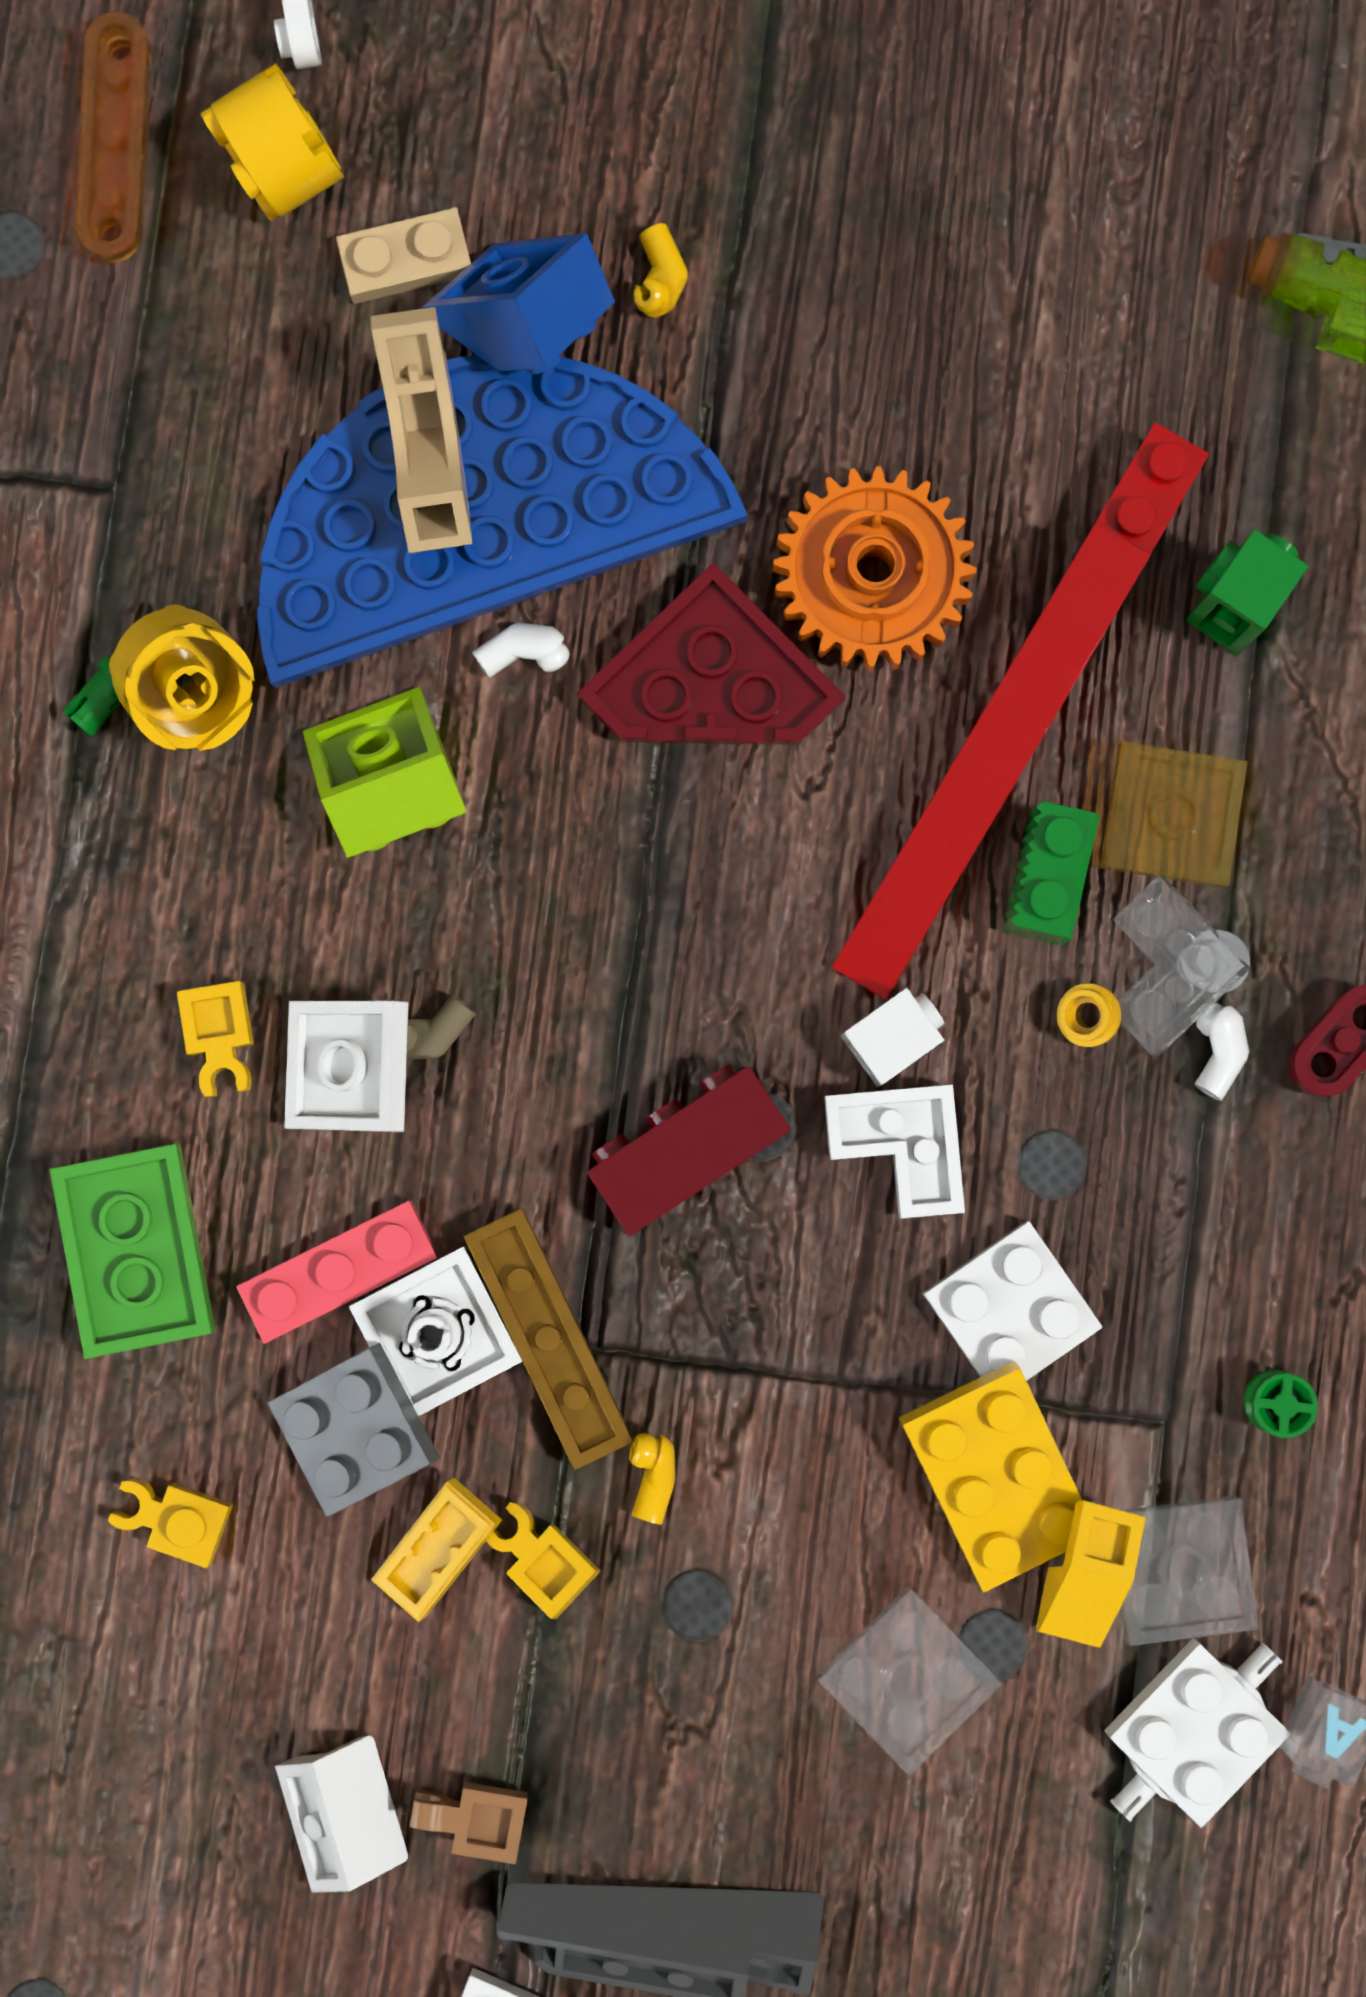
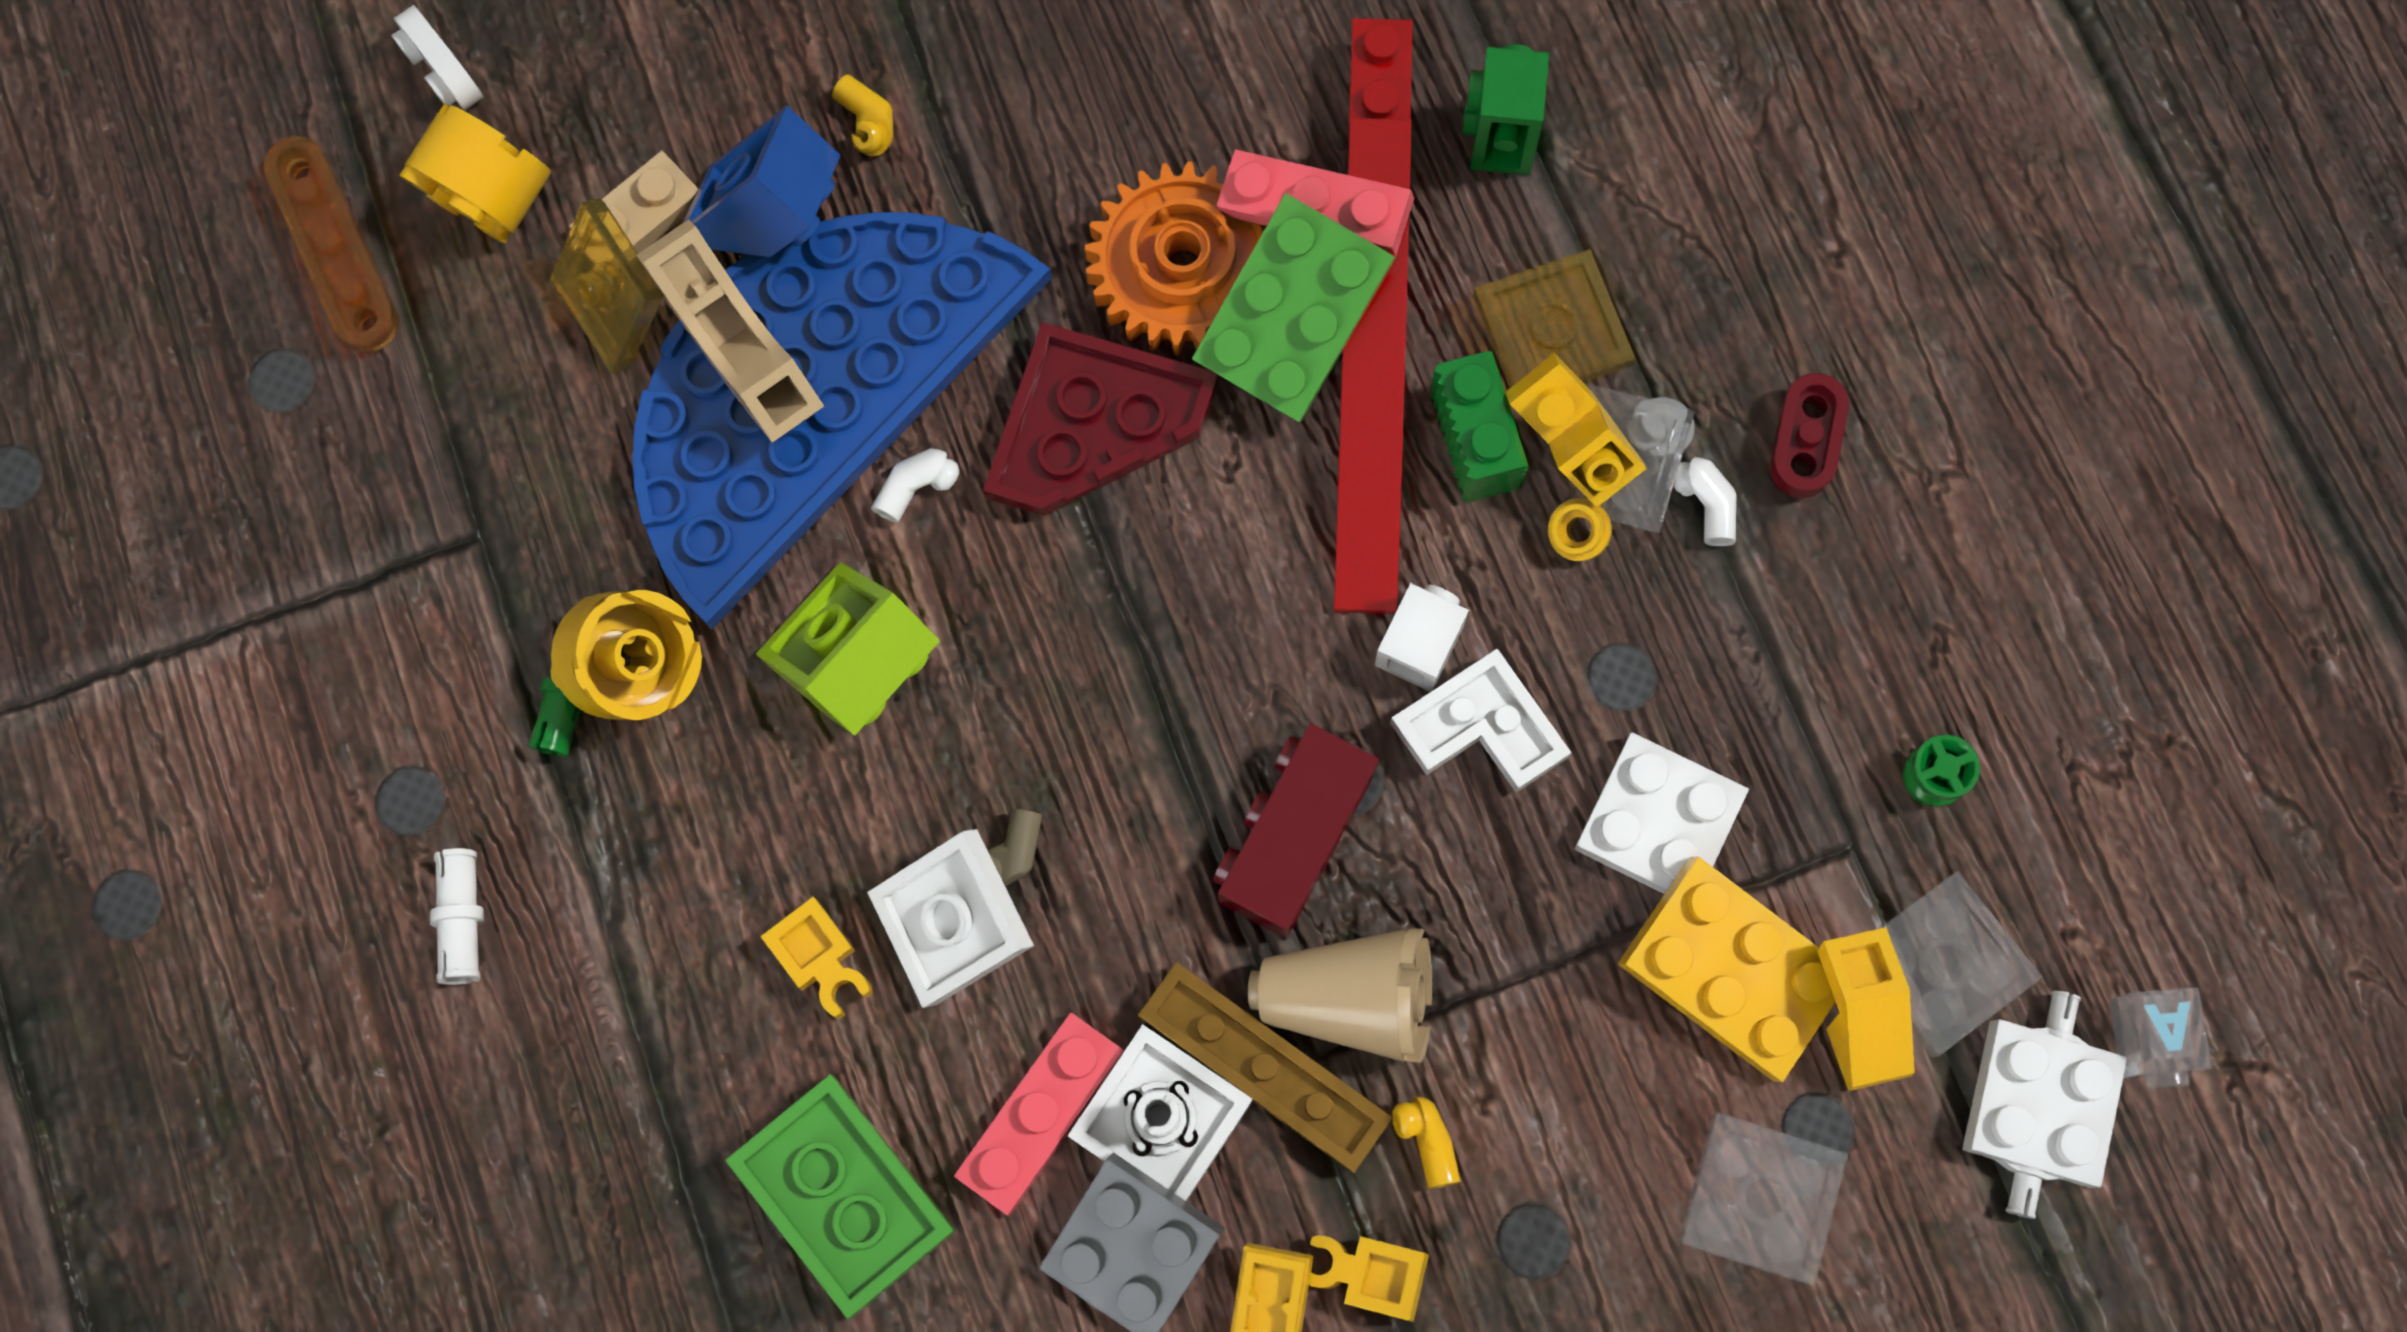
camera: 25 degrees left, 10 degrees down
none -> clear yellow plate [551,198,664,374]
none -> bright green plate [1192,193,1397,422]
none -> coral plate [1216,149,1414,256]
none -> tan cone [1248,928,1432,1063]
none -> yellow slope [1505,352,1647,508]

